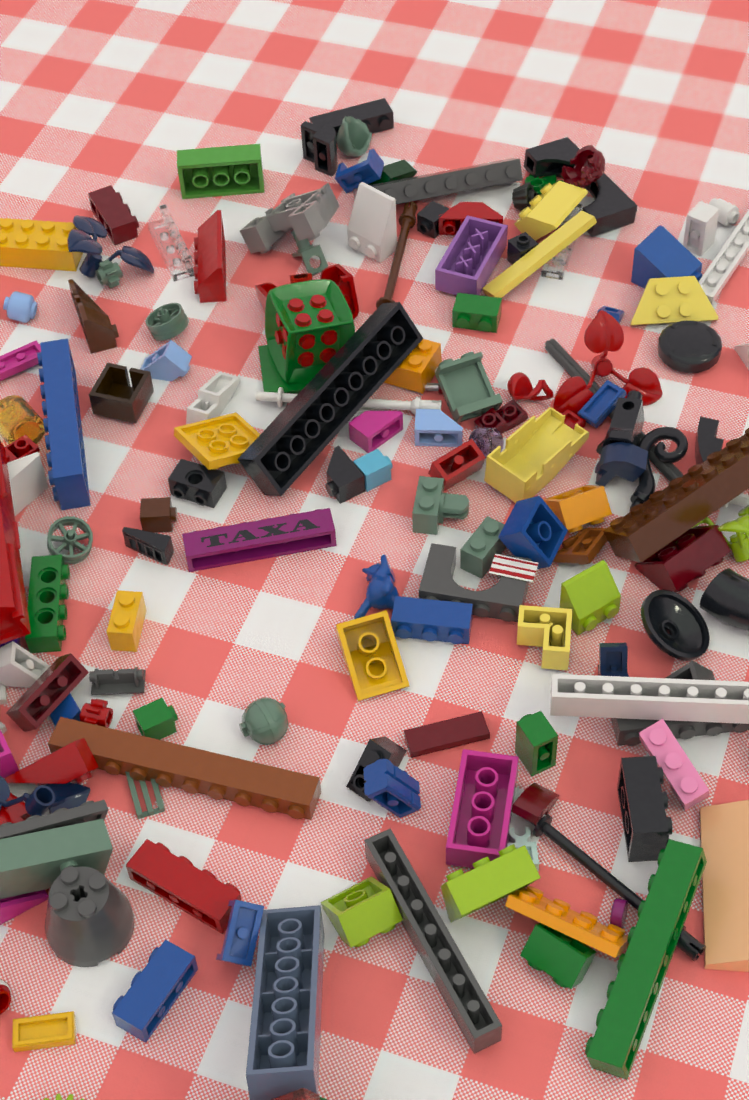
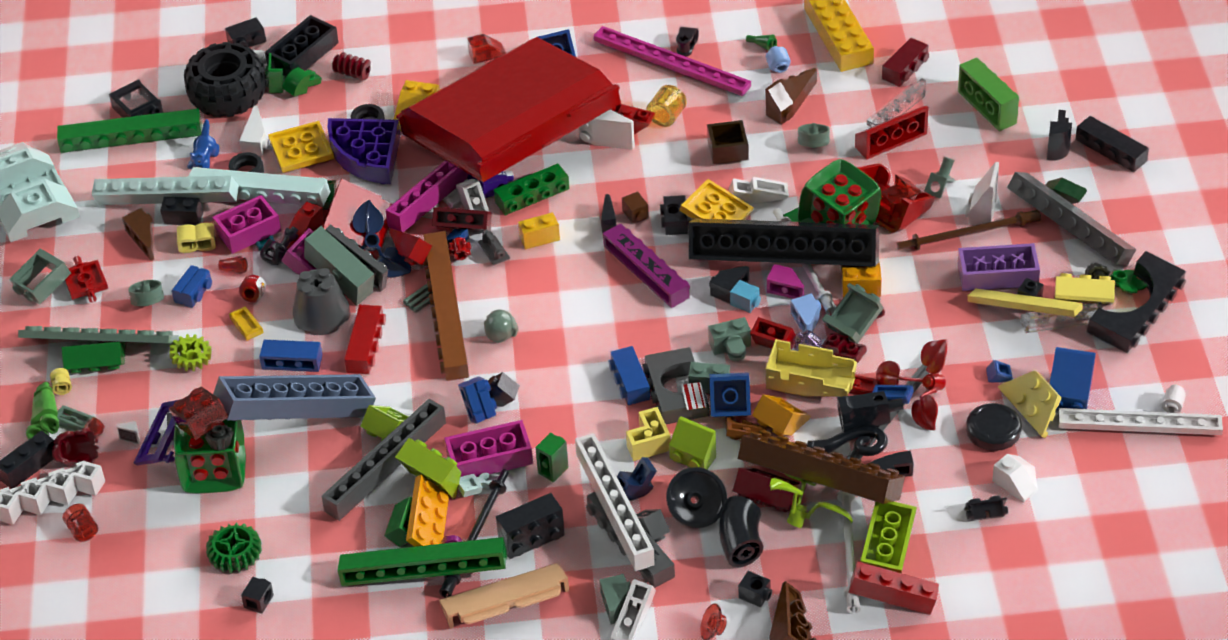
camera: 65 degrees right, 5 degrees down
blue brick [37,338,91,510] -> none
sand green wheel [47,516,93,564] -> none
dark blue plant [67,215,154,278] -> none
sand green gear [96,259,123,288] -> none
green brick [133,698,178,740] -> none
light blue slope [140,340,192,381] -> none
blue panel [216,899,264,967] -> none
light grey wedge [240,183,339,254] -> none
blue panel [335,149,384,194] -> none
yellow slope [335,610,409,701] -> none
sand green hair [336,116,372,157] -> none
blue animal [354,555,399,619] -> none
dark red tile [404,711,490,758] -> none
black brick [417,201,449,239] -> none
red slope [439,202,503,235] -> none
green brick [452,293,502,333] -> none
red piece [507,372,554,401] -> none
dark red slope [511,783,560,825] -> none
dark red hair [561,145,605,188] -> none
dark blue brick [595,442,648,487] -> none
bright pink arch [639,718,709,811] -> none
white panel [683,201,719,256] -> none

